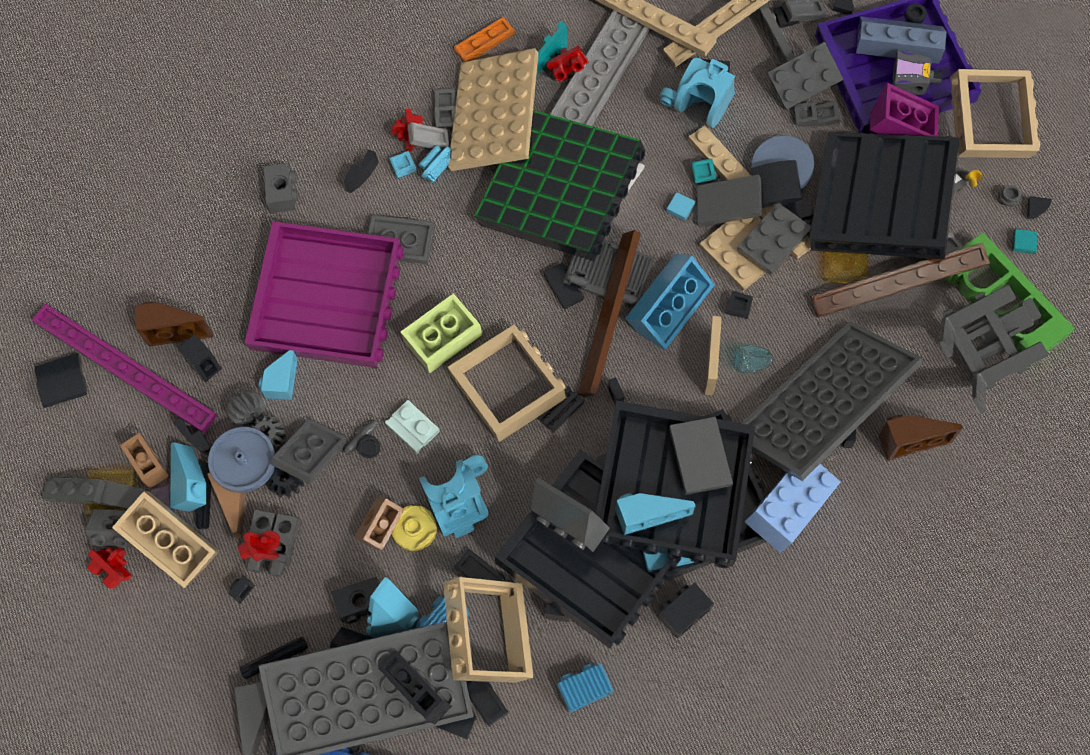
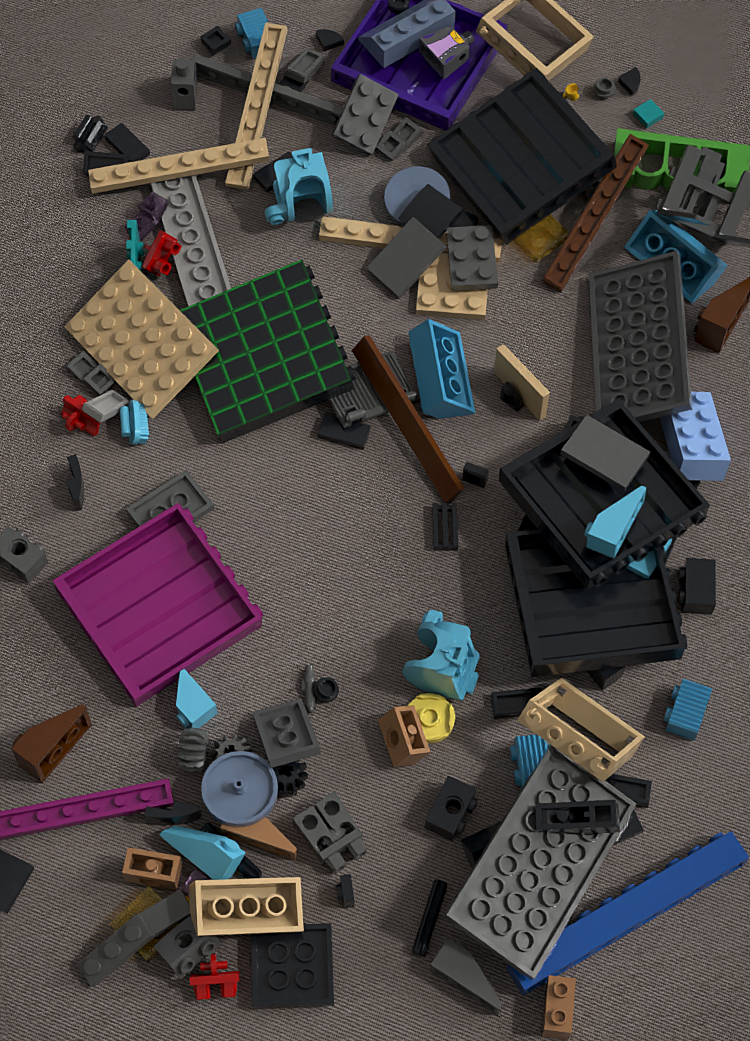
camera: 50 degrees left, 5 degrees down
black brick [177,335,222,382] -> none
red hips [237,530,280,561] -> none
medium azure wedge [366,577,420,638] -> none
light aqua plate [385,400,440,454] -> none
medium azure tile [389,151,417,178] -> none
yellowish green brick [401,293,482,373] -> none
tan window [448,324,566,442] -> none
orange tile [454,17,515,62] -> none
dark grey slope [531,478,609,552] -> none
medium azure tile [666,192,696,221] -> none
teal tile [691,158,716,184] -> none
black plate [726,291,753,319] -> none
clear light blue rock [733,345,773,373] -> none
magenta slope [870,83,939,137] -> none
none -> clear purple slope [124,192,169,241]
none -> black plate [251,923,334,1009]
none -> black tile [500,382,524,412]
none -> dark azure slope [624,210,728,303]

